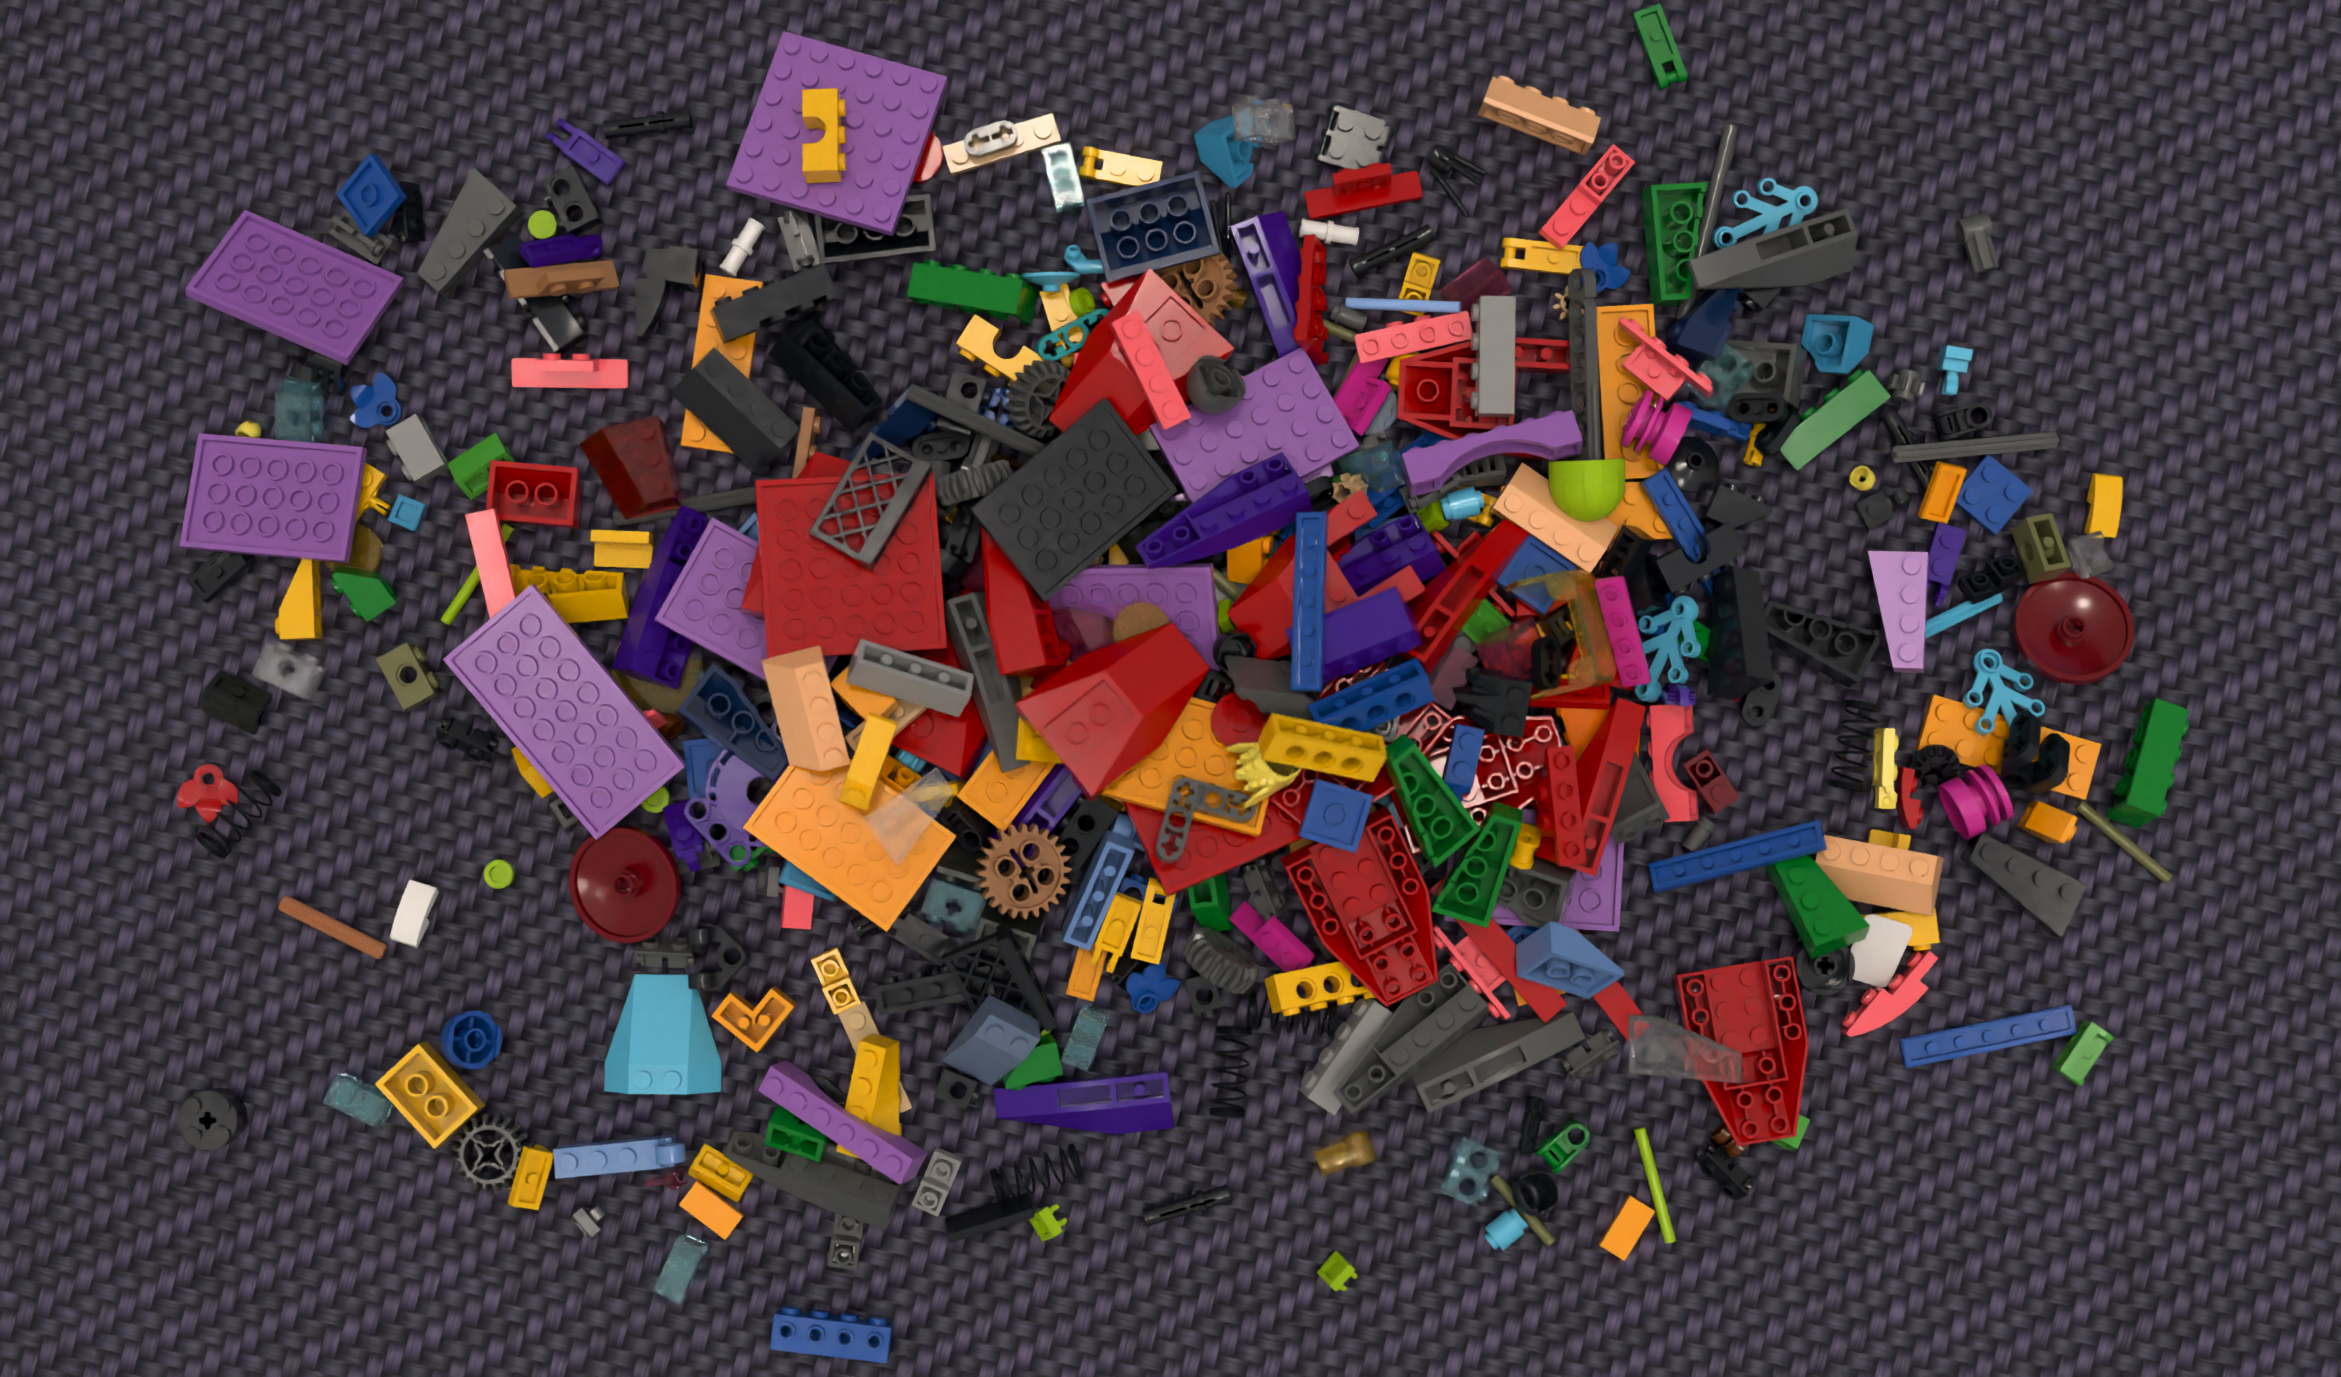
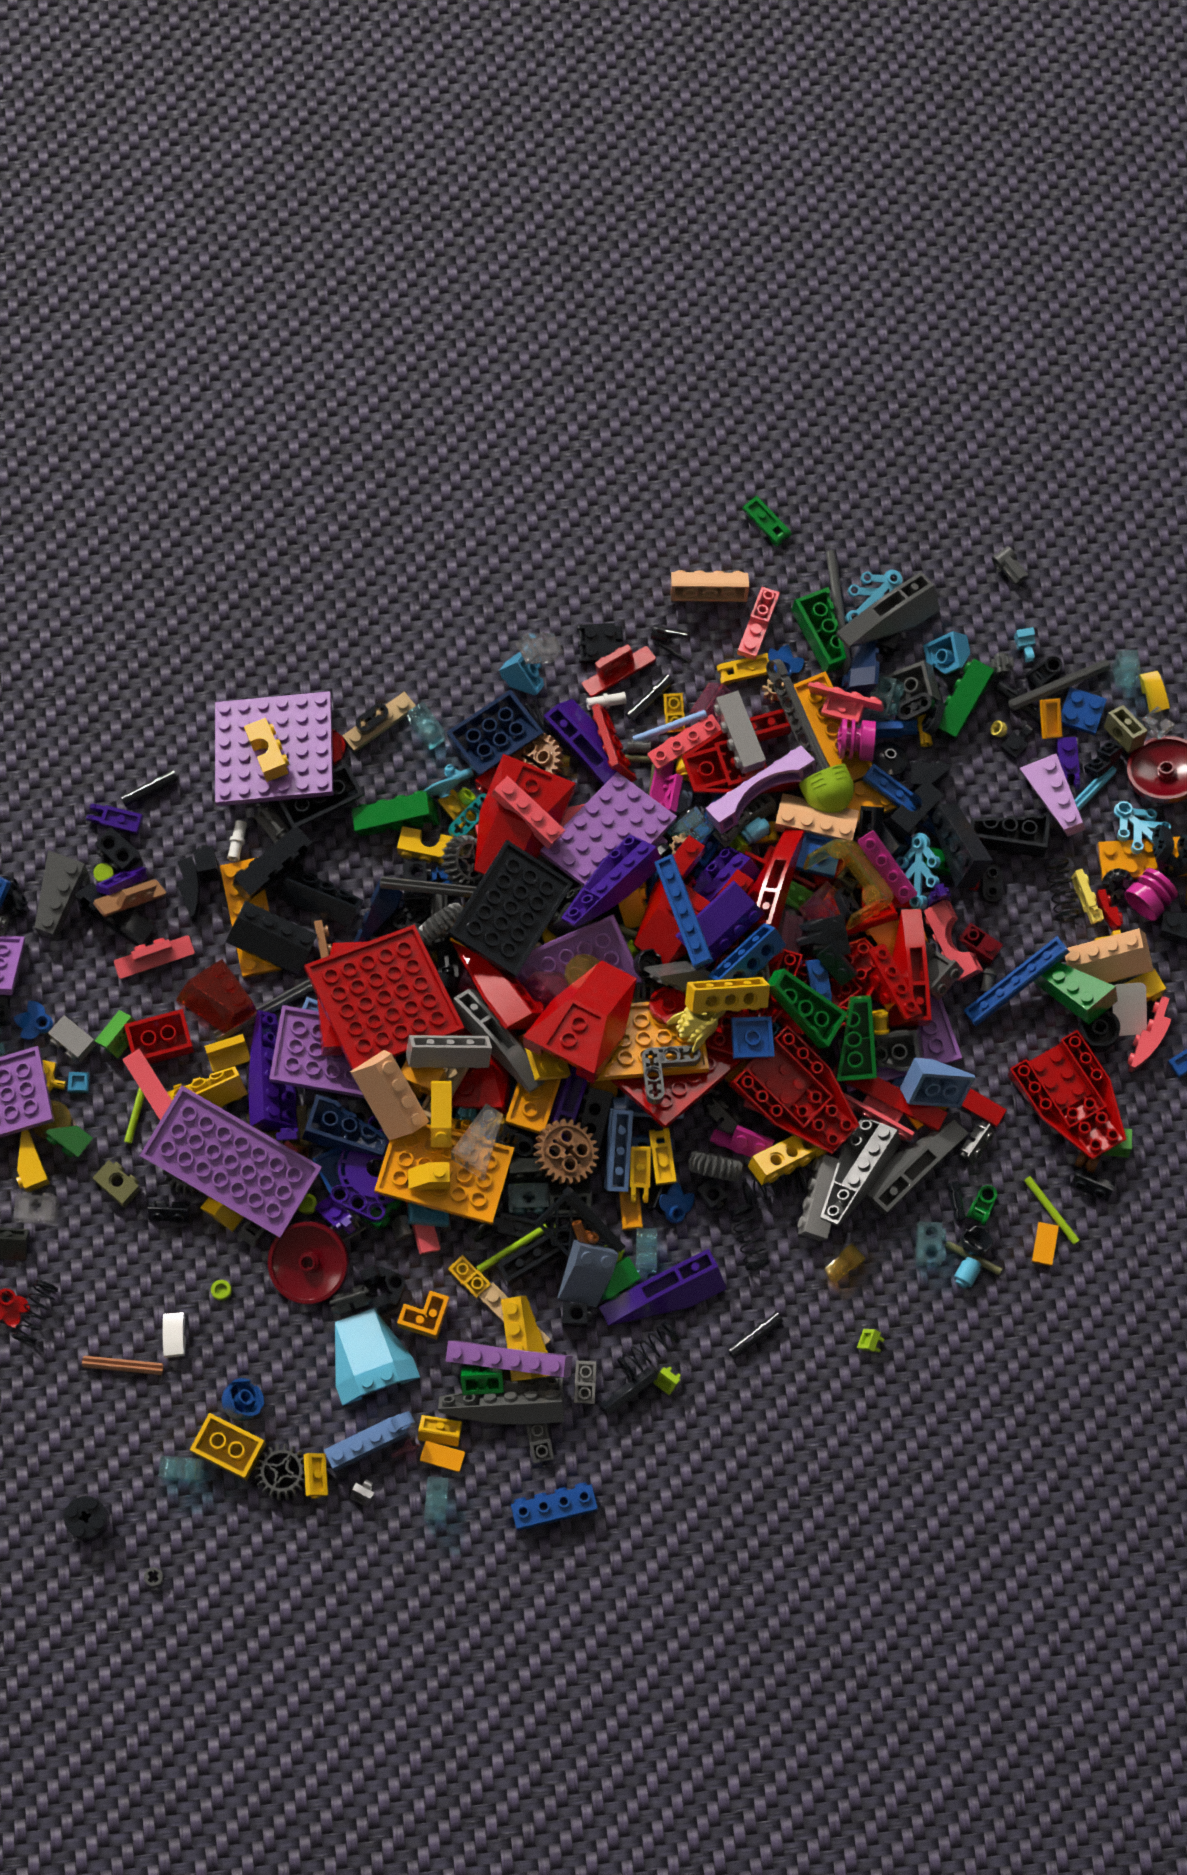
camera: 20 degrees left, 15 degrees down
black fence [809,432,933,571] -> none
yellow plate [1078,146,1163,187] -> none
dark grey cylinder [1185,355,1246,415] -> none
green slope [1188,872,1234,931] -> none
clear wedge [1628,1014,1742,1083] -> none
none -> dark grey bush [144,1567,164,1587]
none -> dark purple hinge [276,1128,300,1141]
none -> yellow slope [408,1162,450,1190]
none -> lime bar [476,1224,548,1273]
none -> dark orange arm [572,1220,599,1245]
none -> black plate [816,943,858,987]
none -> clear light blue brick [1112,650,1141,689]

